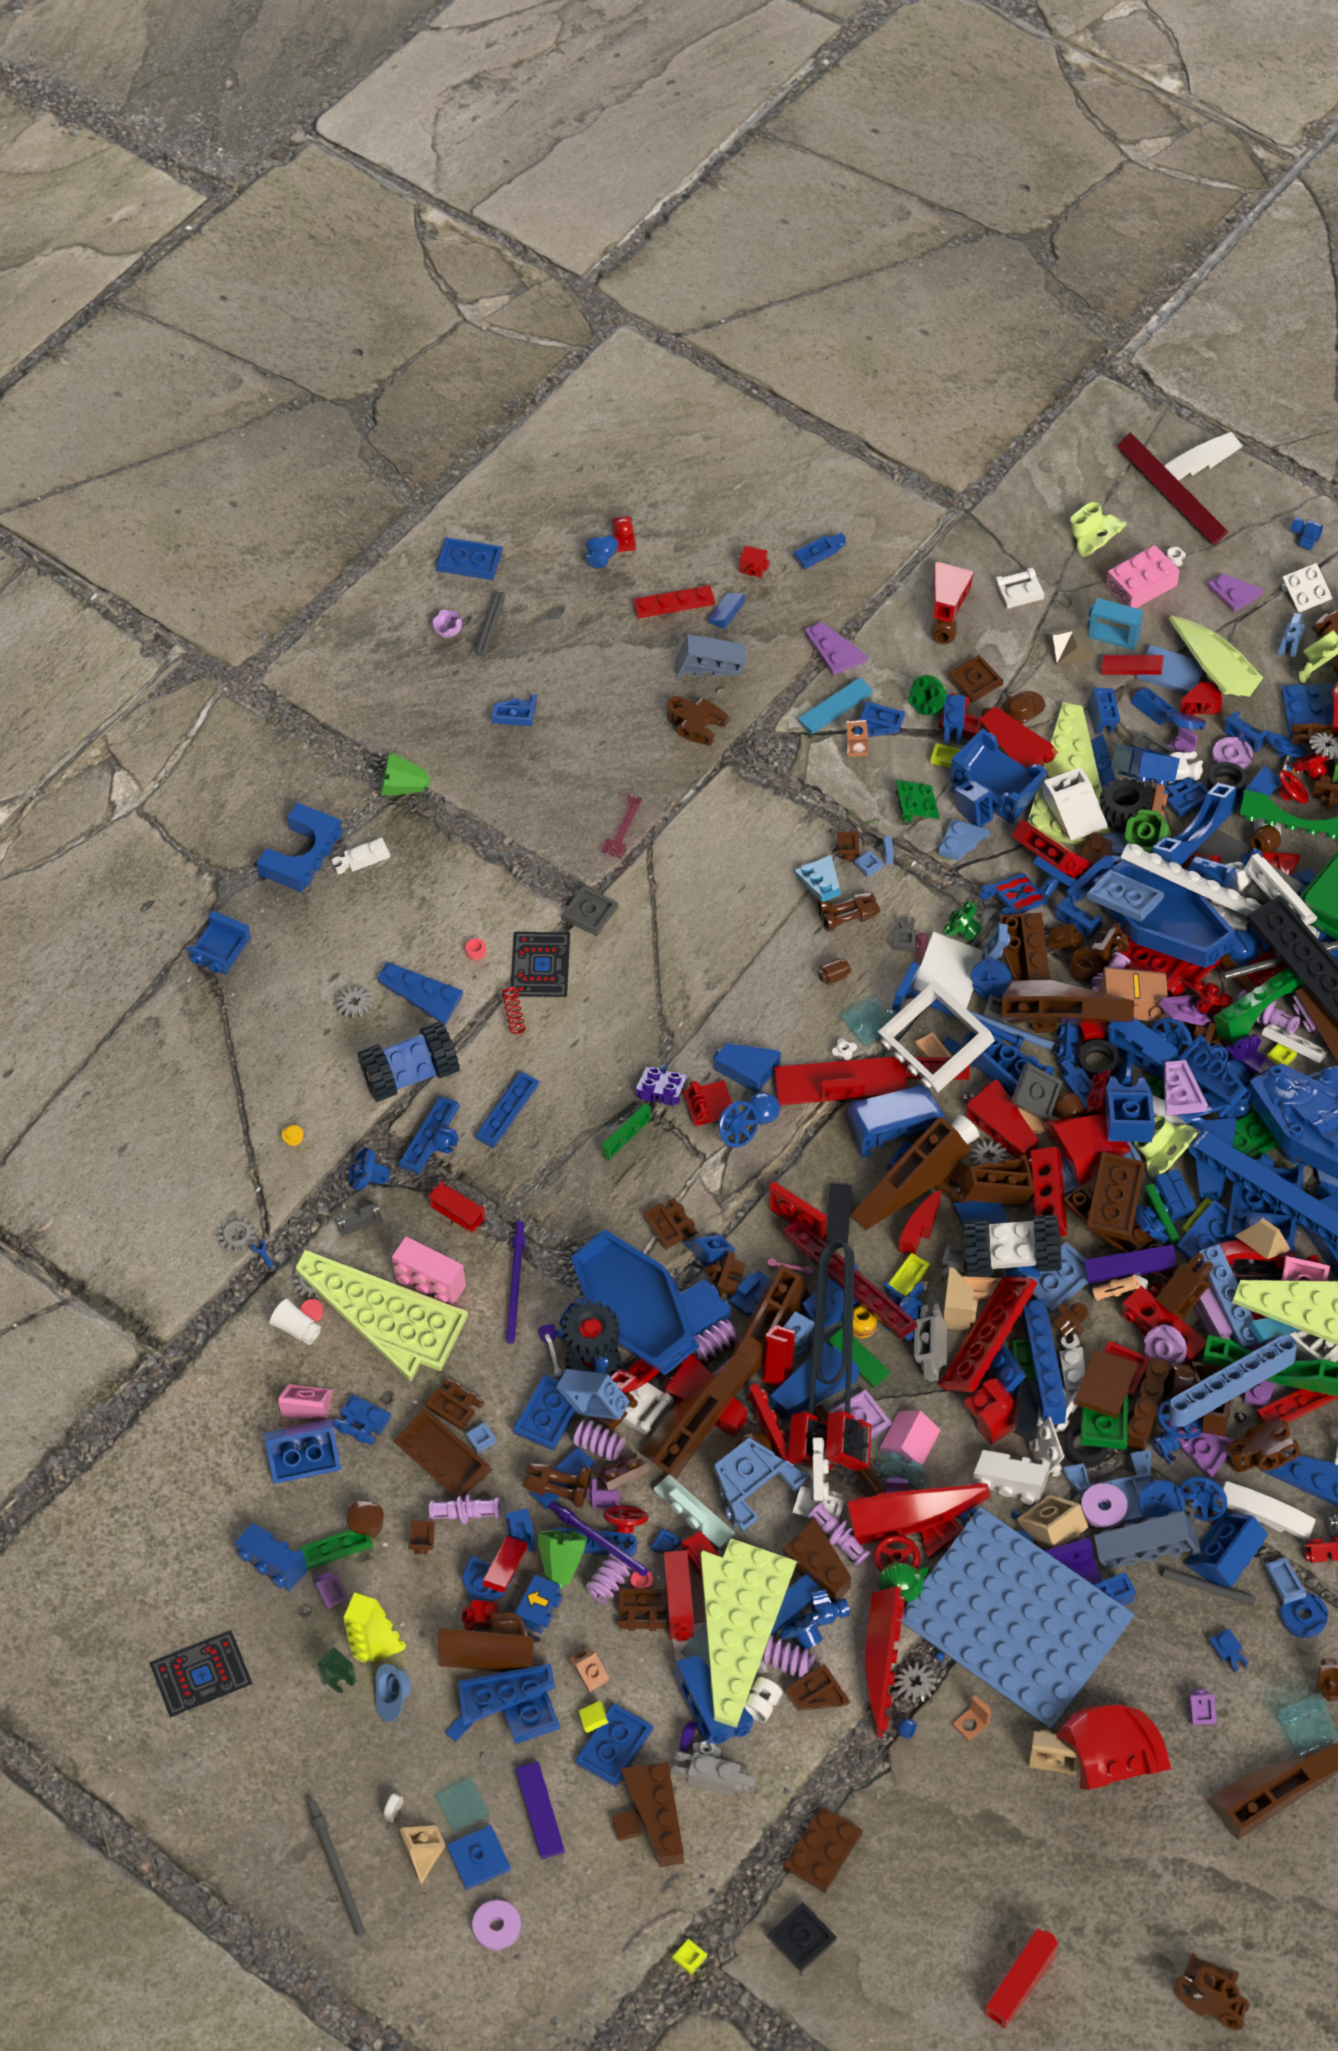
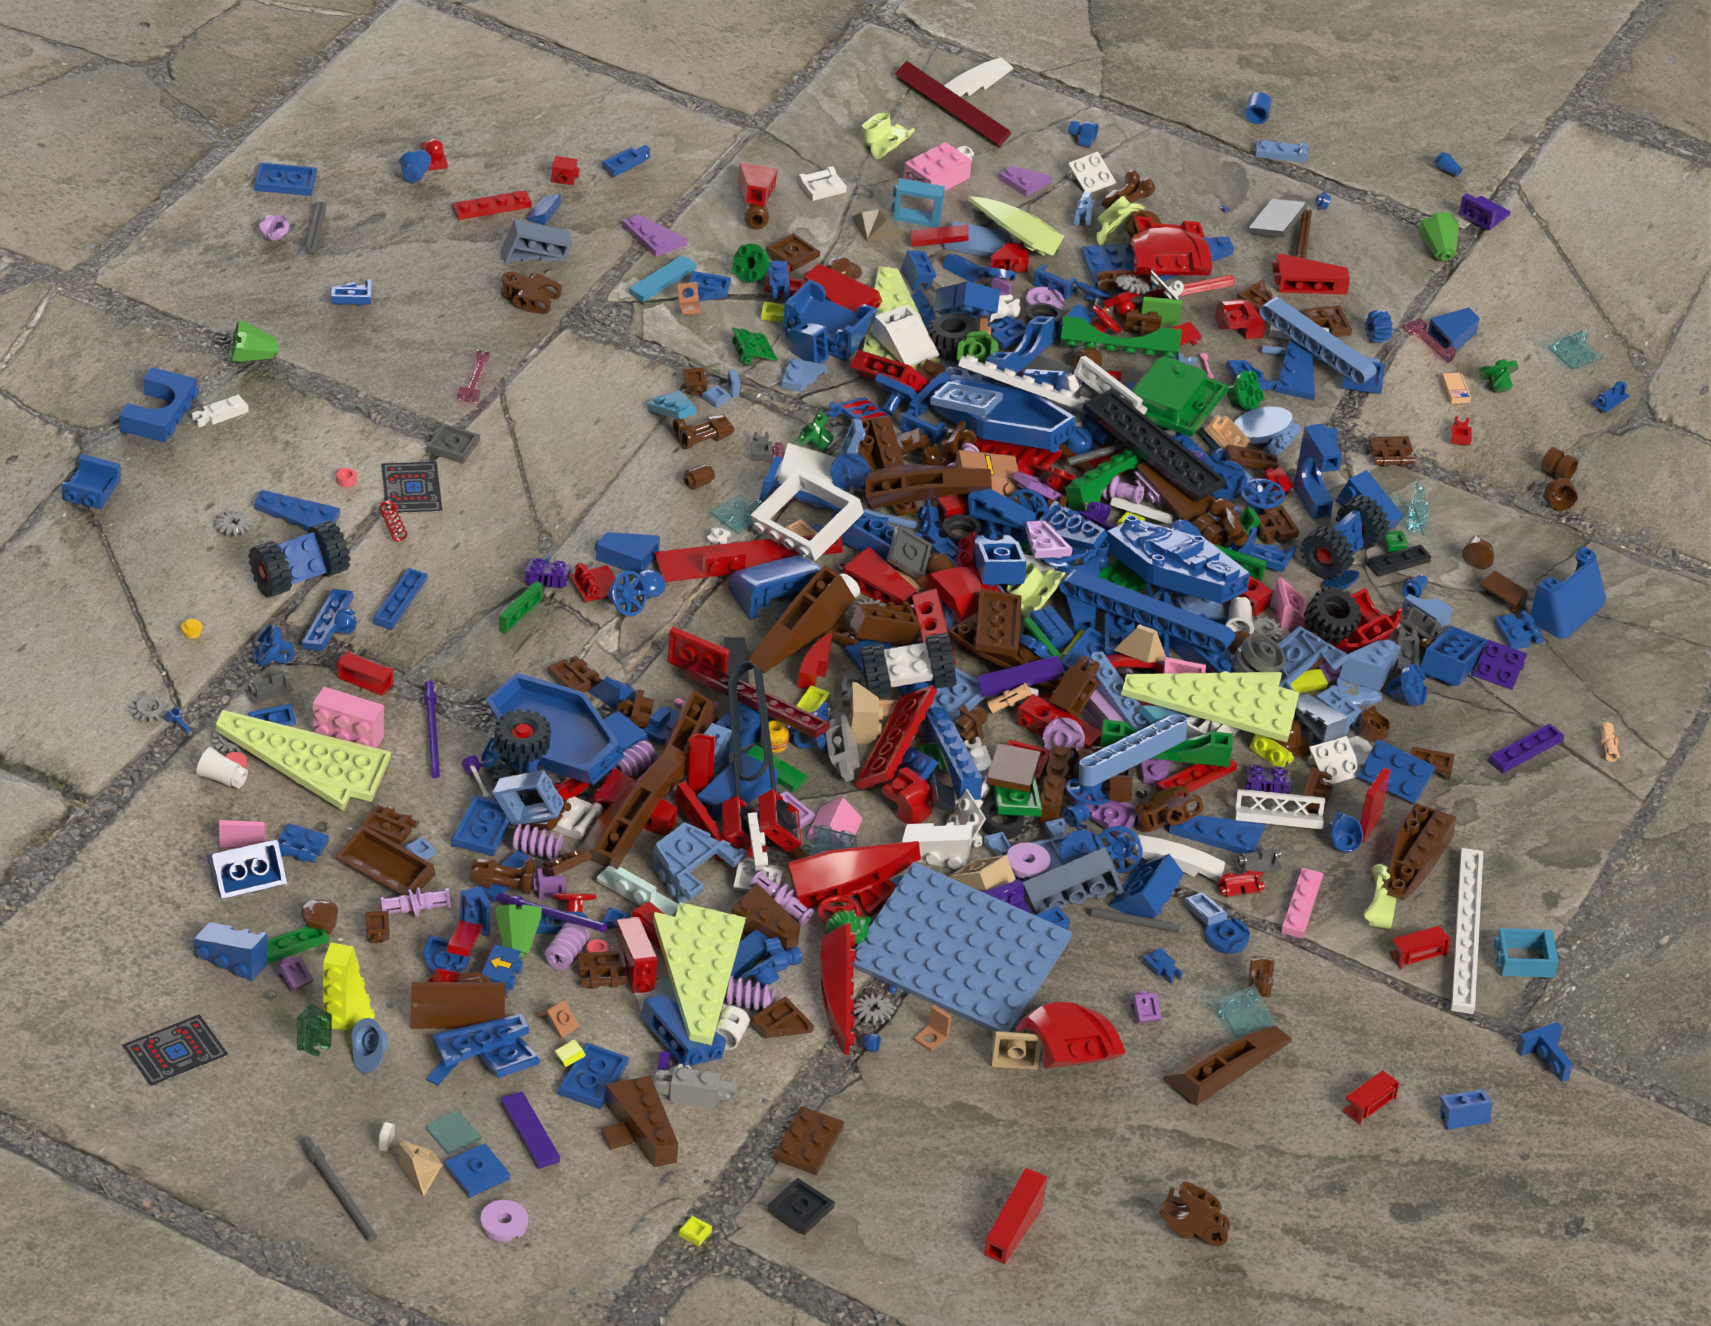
camera: 15 degrees left, 15 degrees down
none -> blue slope [247,704,296,726]

